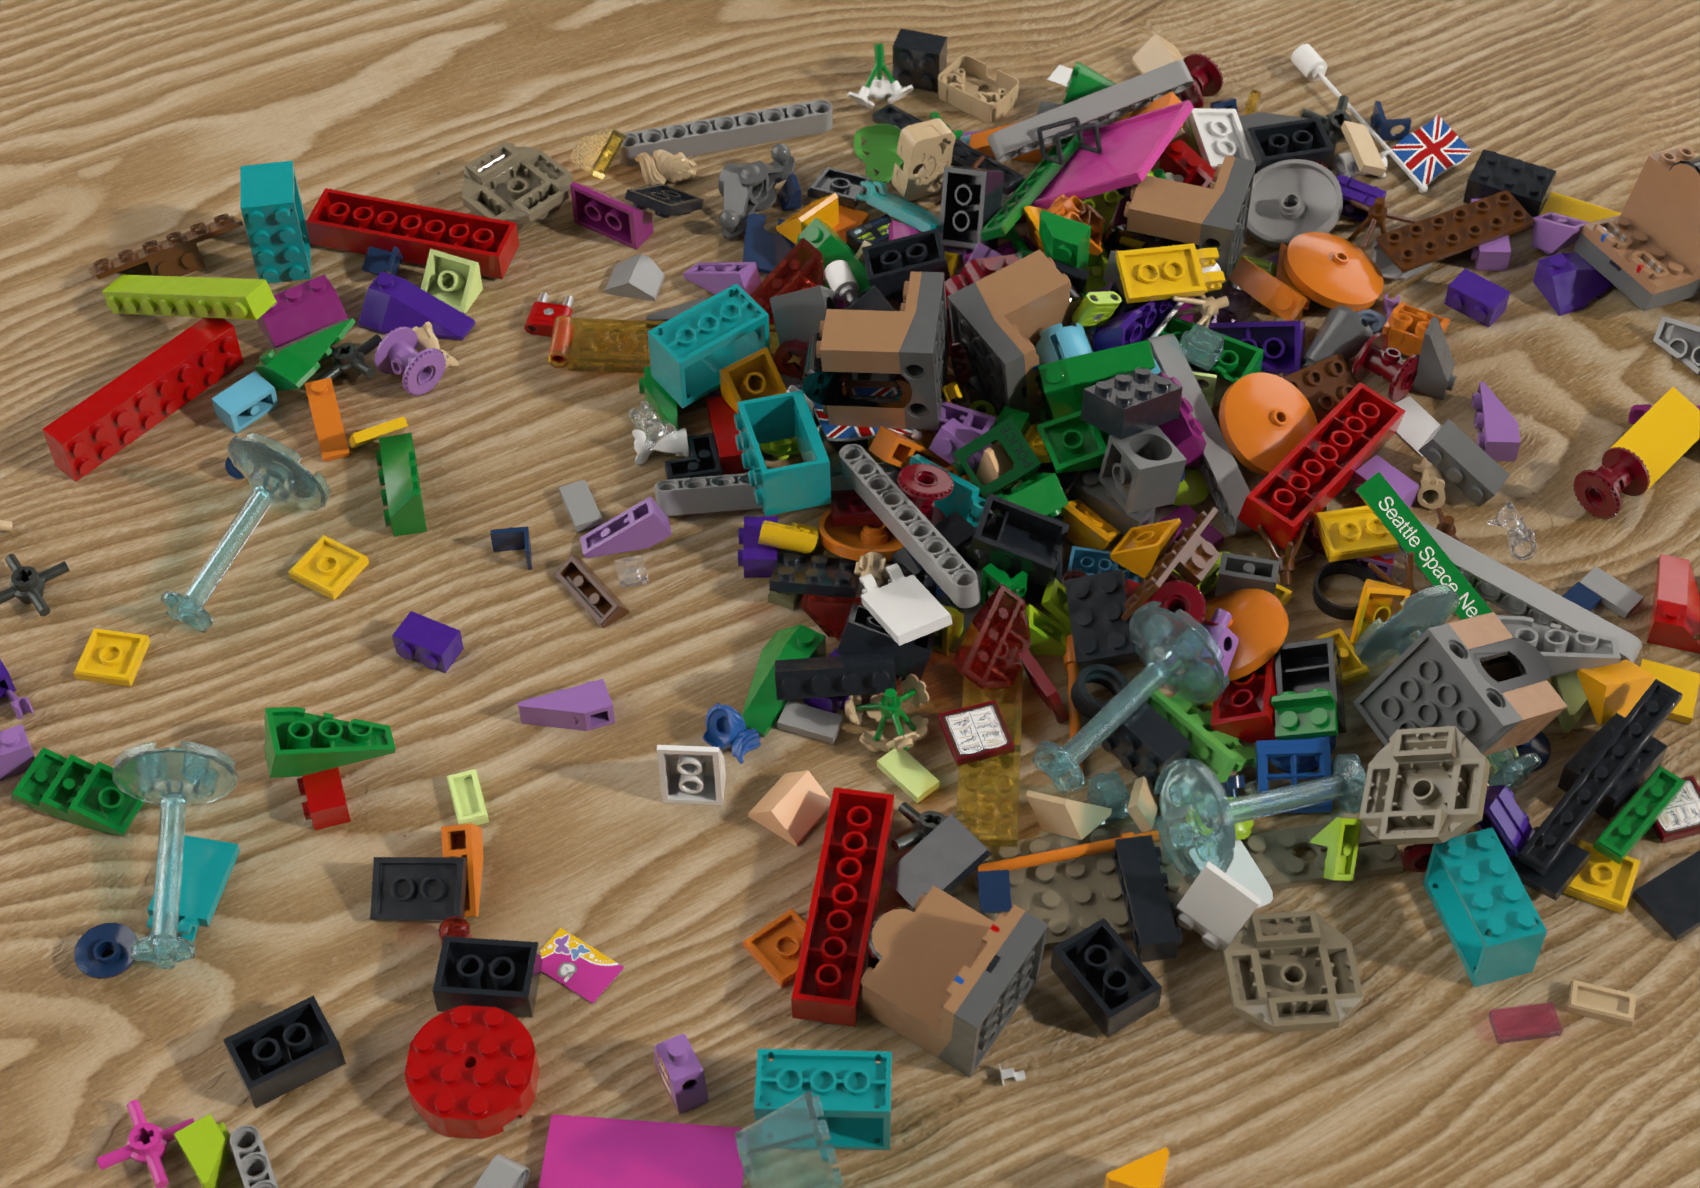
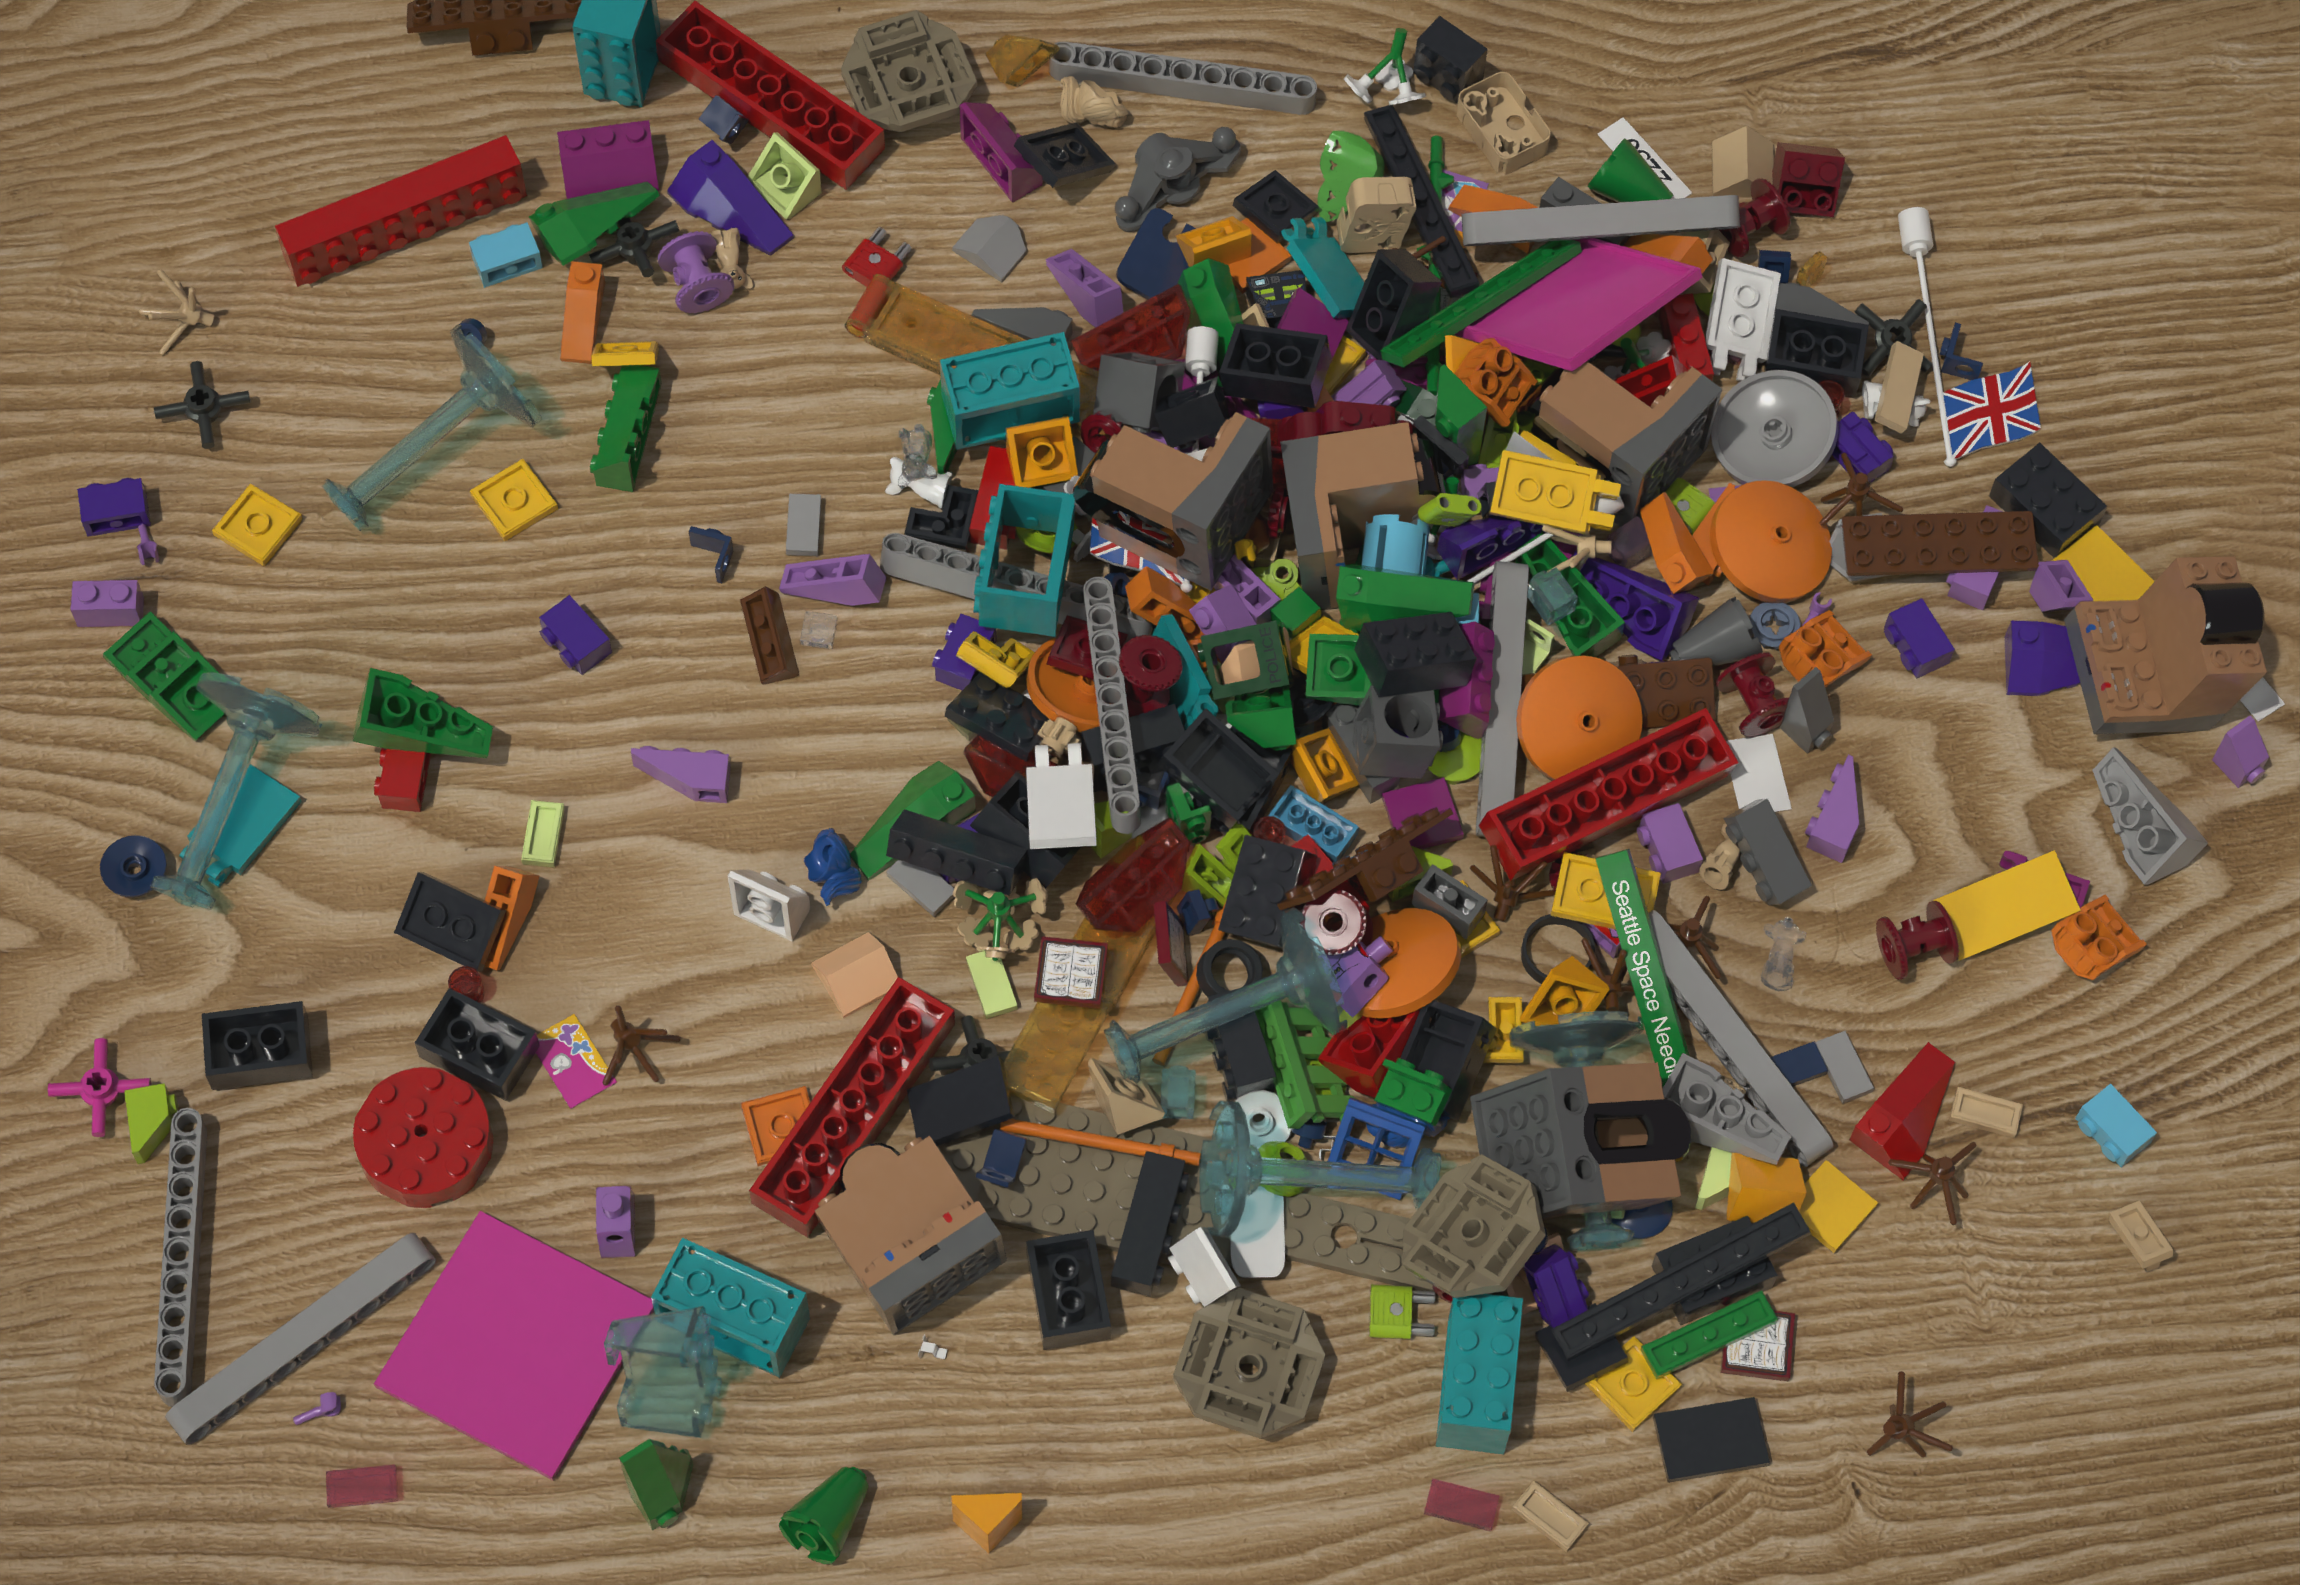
camera: 20 degrees right, 15 degrees up
lime brick [102,275,277,320] -> none
dark blue slope [778,173,802,211] -> none
black piece [1037,117,1102,165] -> none
light orange slope [1109,518,1182,578] -> none
tan tile [1127,776,1160,832] -> none
lime slope [1310,817,1362,881] -> none
none -> reddish brown plant [602,1005,680,1086]
none -> dark blue tile [1177,889,1220,935]
none -> lime piece [1369,1284,1436,1339]
none -> dark red slope [1772,142,1845,217]

